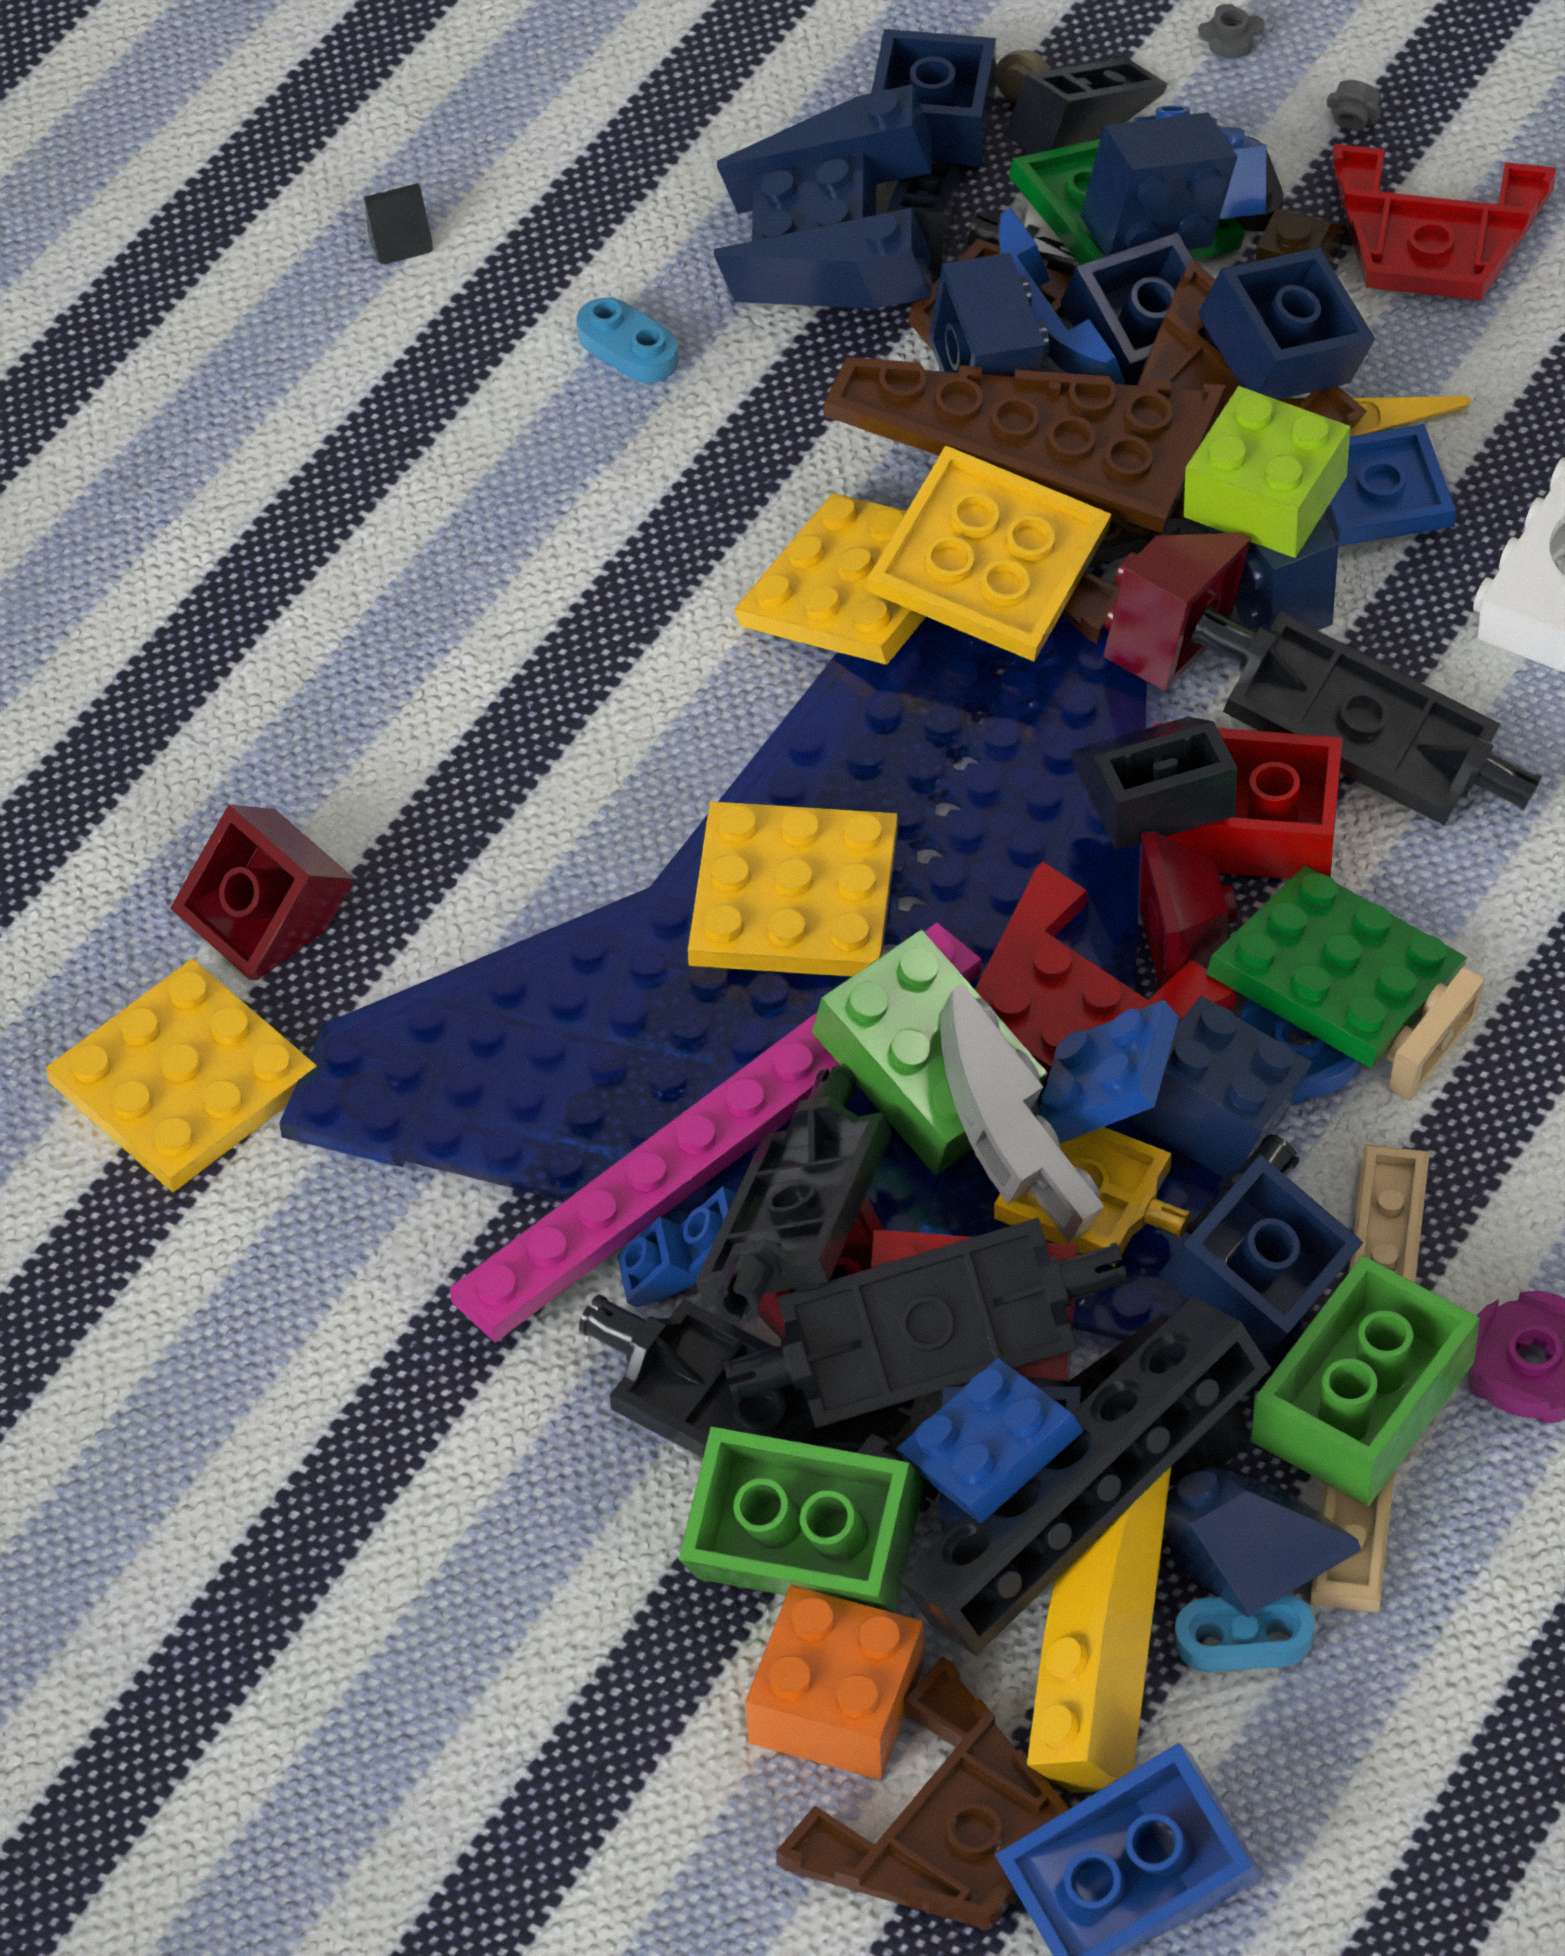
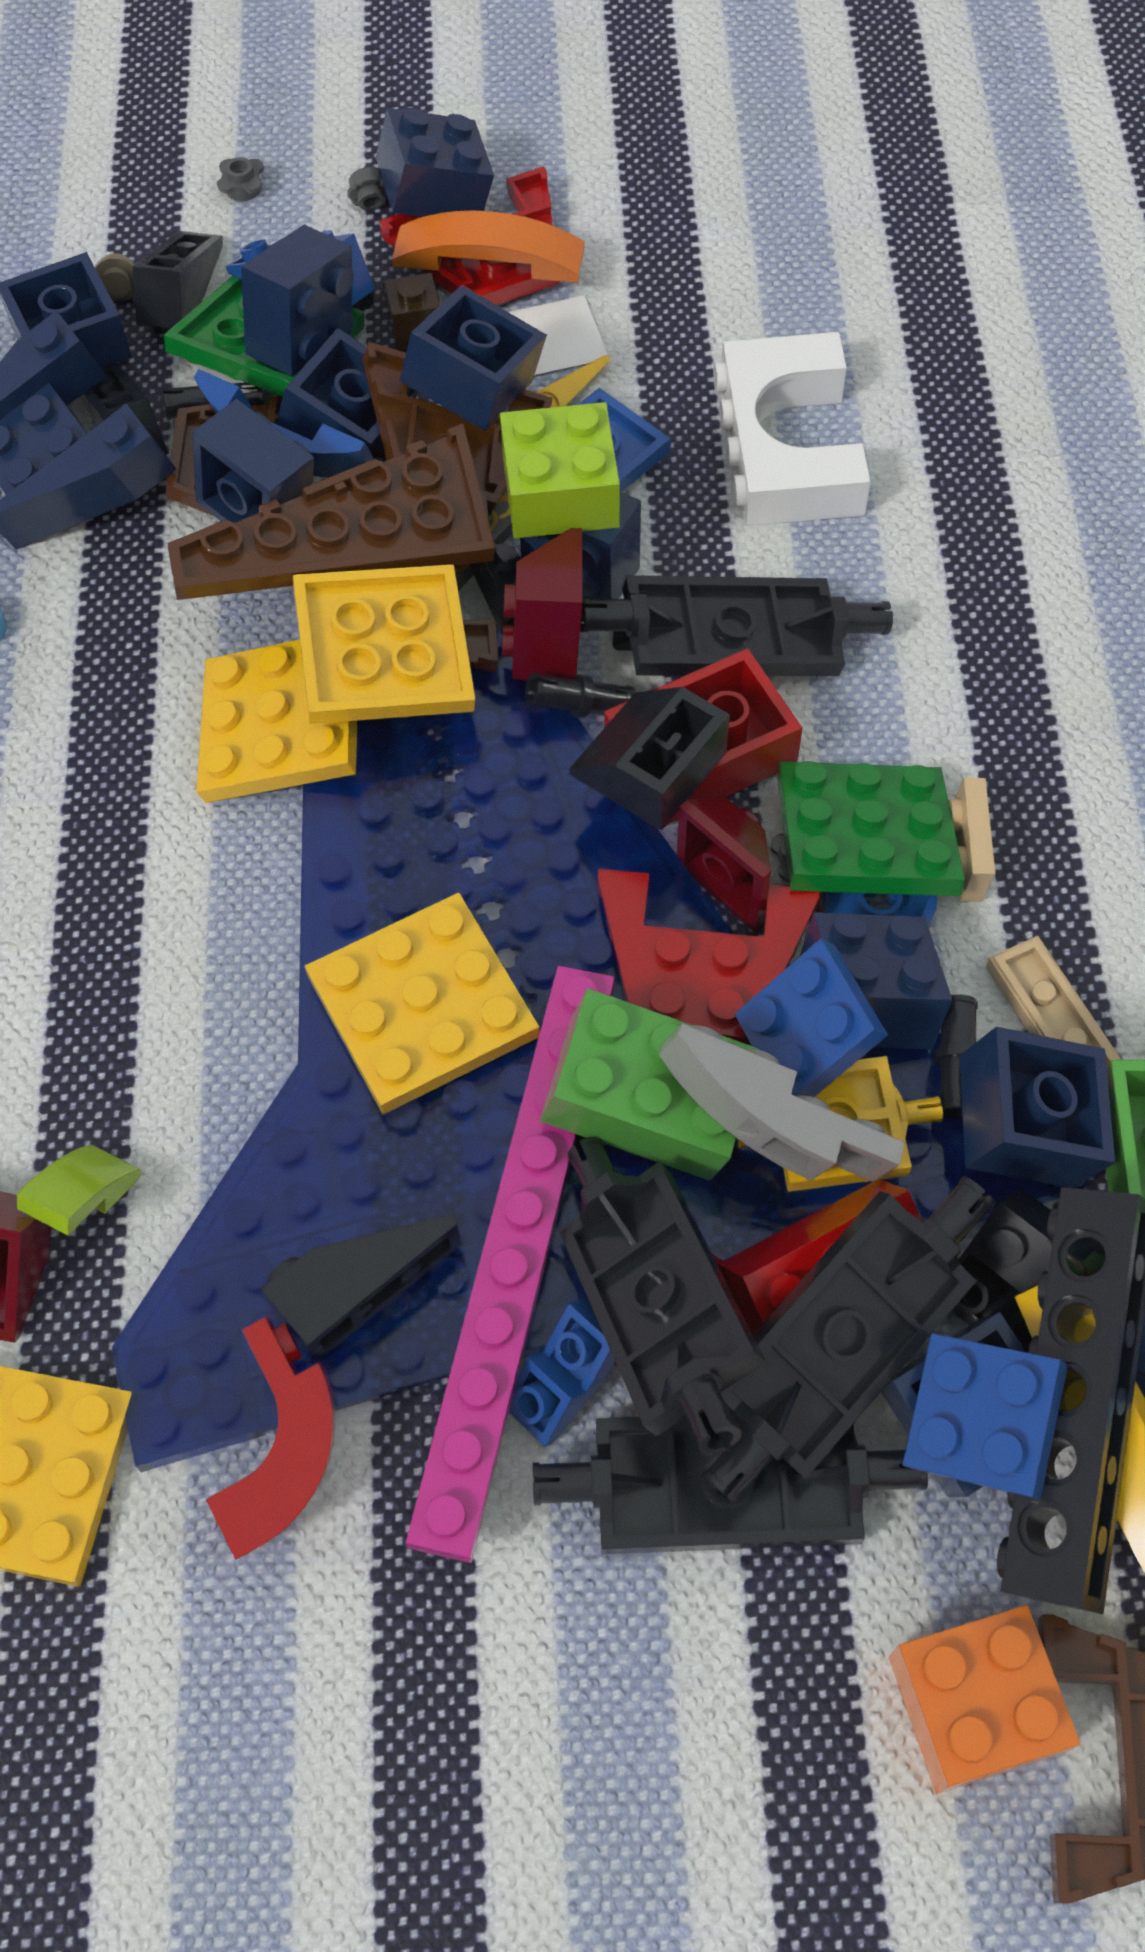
camera: 35 degrees left, 10 degrees up
bright green brick [678,1427,925,1613] -> none
none -> lime slope [17,1144,141,1236]
none -> red arch [206,1317,336,1560]
none -> black slope [261,1214,462,1363]
none -> dark blue brick [375,108,494,217]
none -> orange slope [392,211,585,283]
none -> white sticker [509,295,608,376]
none -> black pin [525,672,636,718]

